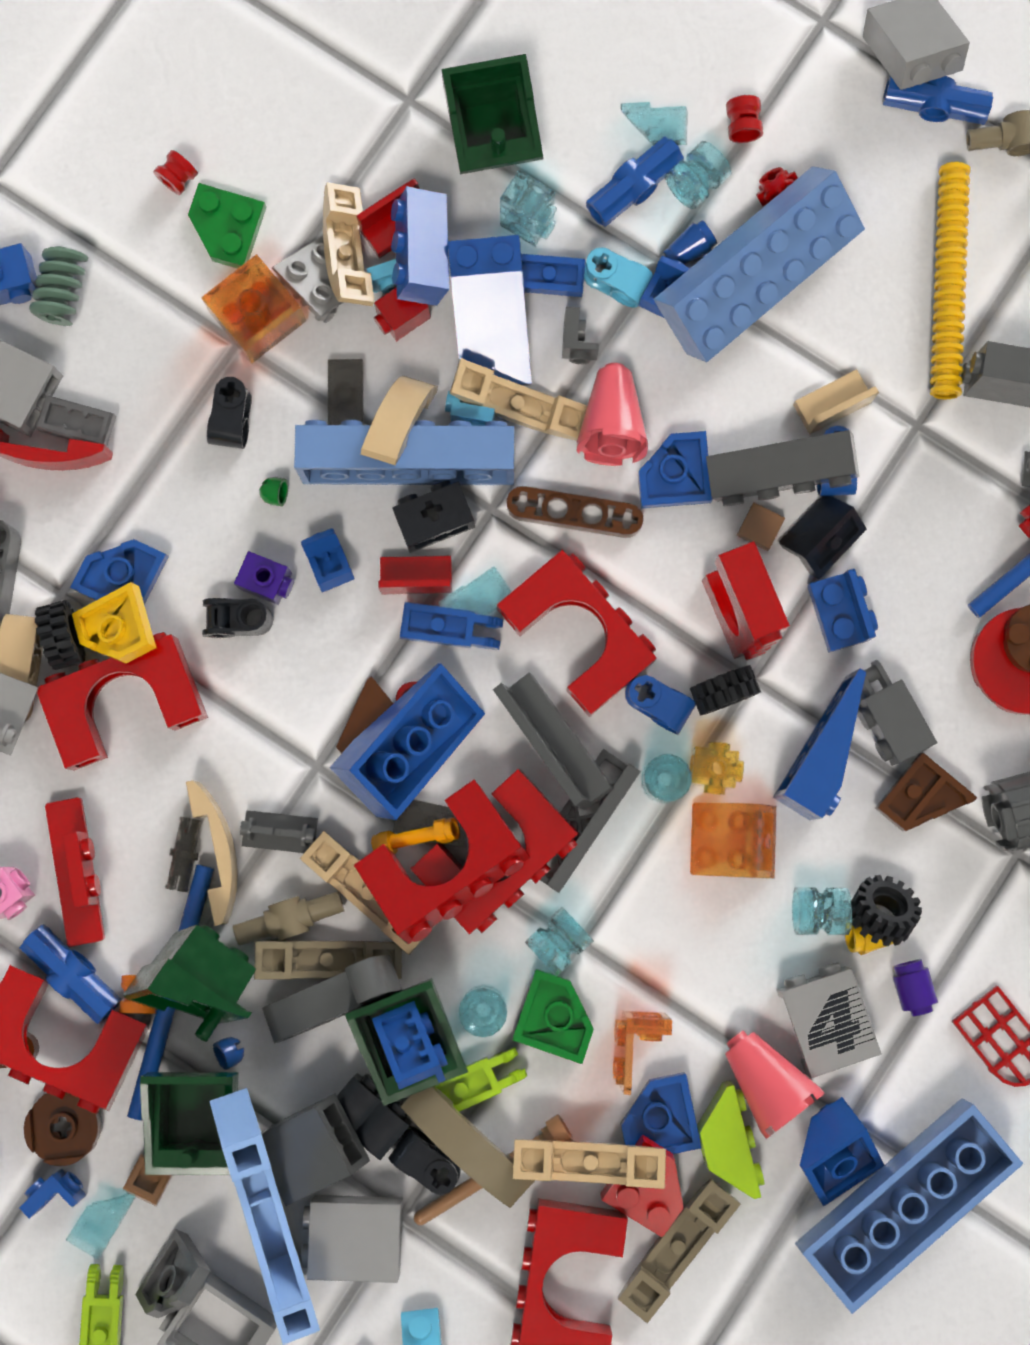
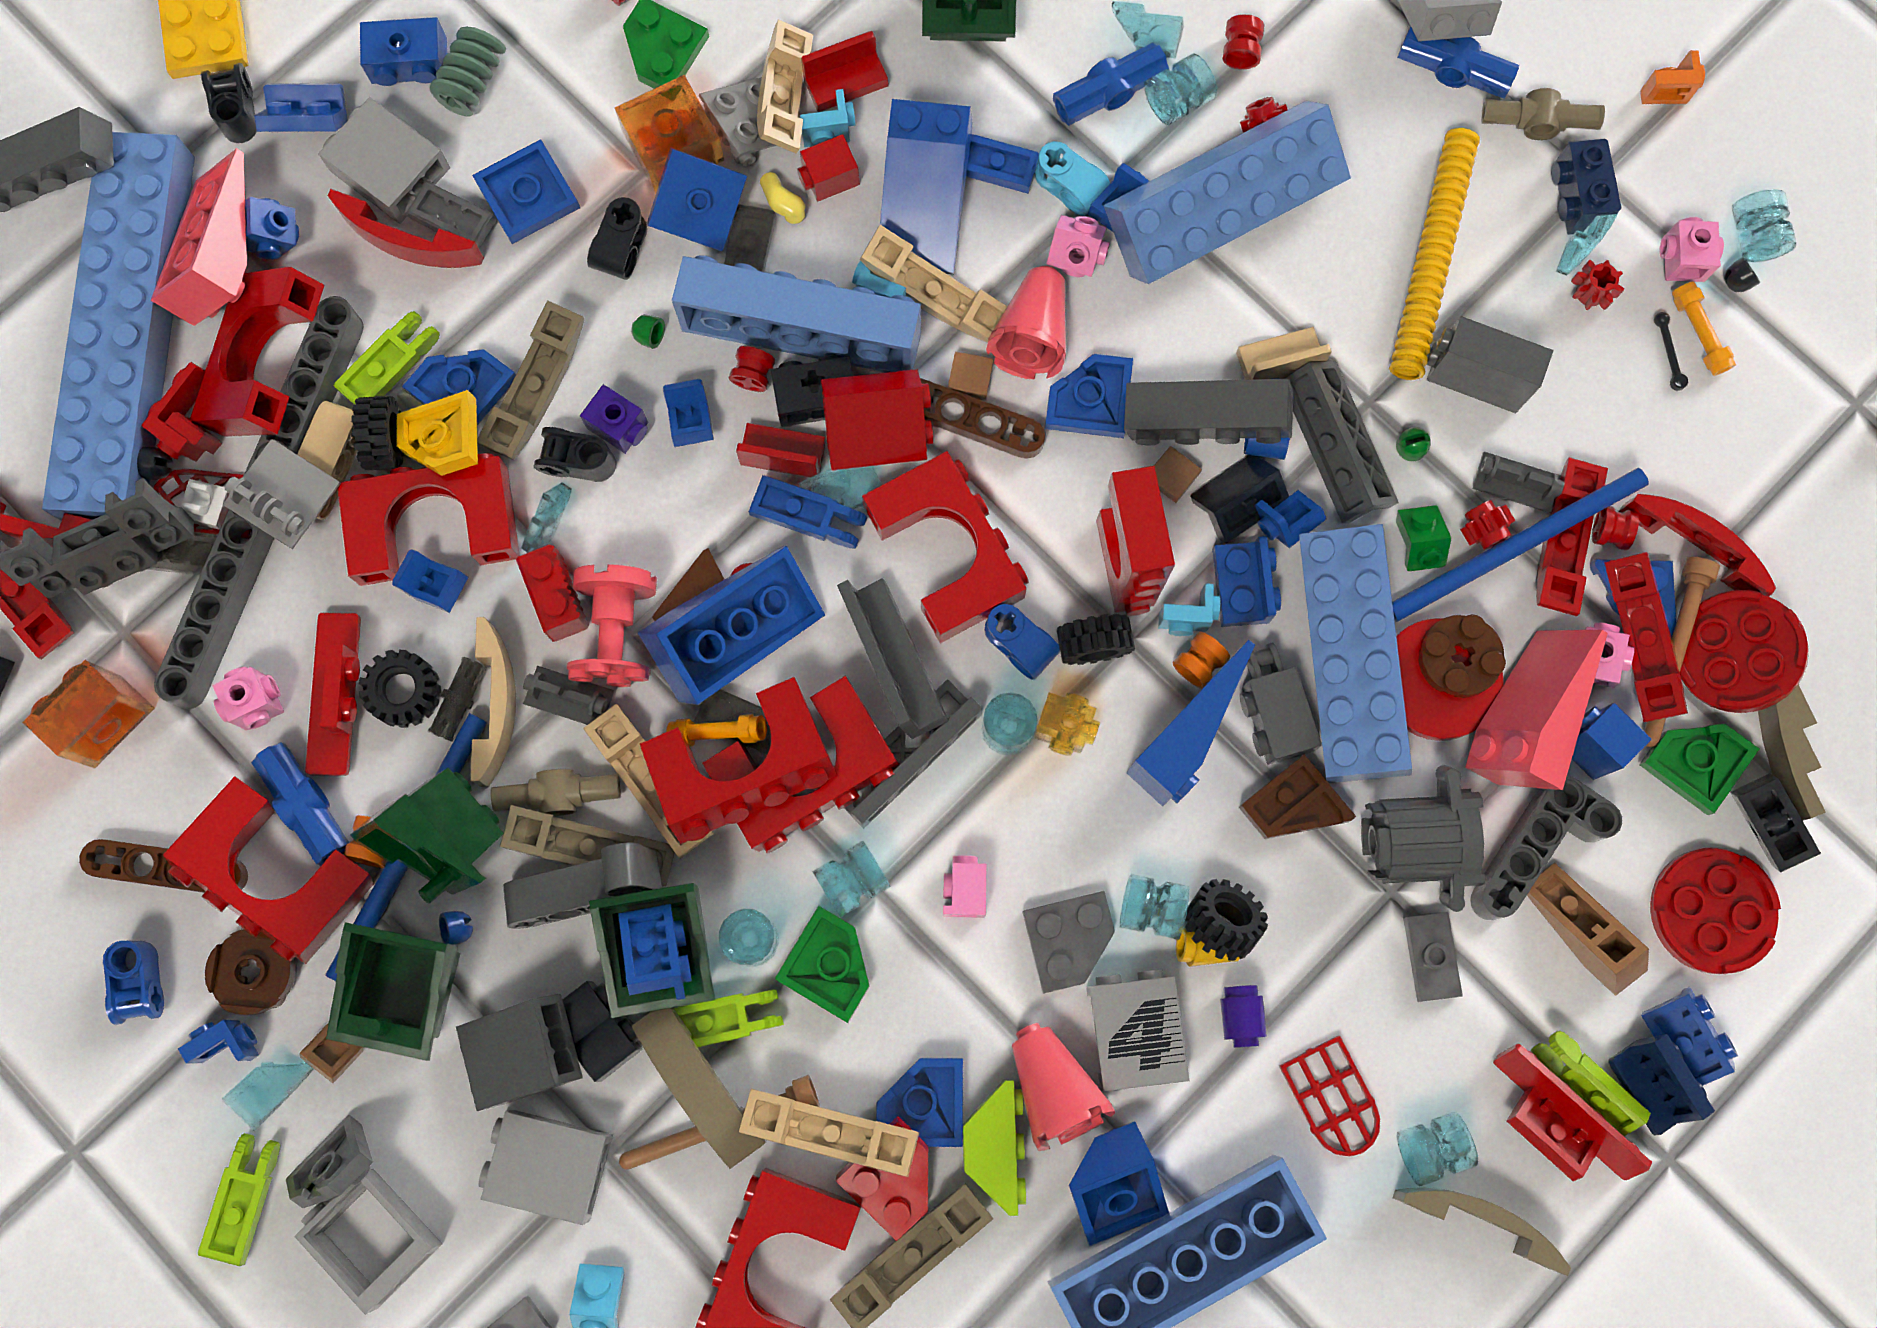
camera: 10 degrees right, 5 degrees down
light blue arch [210,1088,320,1345] -> none
tan slope [360,376,438,466] -> none
black piece [388,1126,461,1195] -> none
brick [391,186,449,306] -> none
clear light blue brick [500,170,557,247] -> none
dark grey bracket [562,307,599,364] -> none
clear orange bracket [613,1011,672,1095] -> none
blue cone [663,220,717,264] -> none
clear orange bracket [690,803,777,879] -> none
none -> lime hinge [333,311,440,405]
none -> black tyre [358,649,441,728]
none -> blue bracket [392,549,469,613]
none -> blue plate [472,139,580,244]
none -> dark tan slope [477,300,584,460]
none -> red brick [516,544,589,642]
none -> clear light blue slope [521,482,572,553]
none -> coral piece [567,564,657,687]
none -> blue plate [647,148,747,252]
none -> red wheel [728,346,775,392]
none -> light yellow arm [760,172,806,224]
none -> red brick [821,369,933,470]
none -> bright pink brick [943,856,987,918]
none -> medium nougat tile [948,352,994,400]
none -> flat silver plate [1022,891,1115,994]
none -> bright pink brick [1047,215,1110,277]
none -> medium azure bracket [1158,583,1220,636]
none -> orange wheel [1173,631,1230,689]
none -> blue bracket [1255,490,1327,548]
none -> dark grey fence [1284,361,1399,524]
none -> medium blue brick [1299,524,1412,783]
none -> green hinge [1396,427,1431,461]
none -> green bracket [1396,505,1451,571]

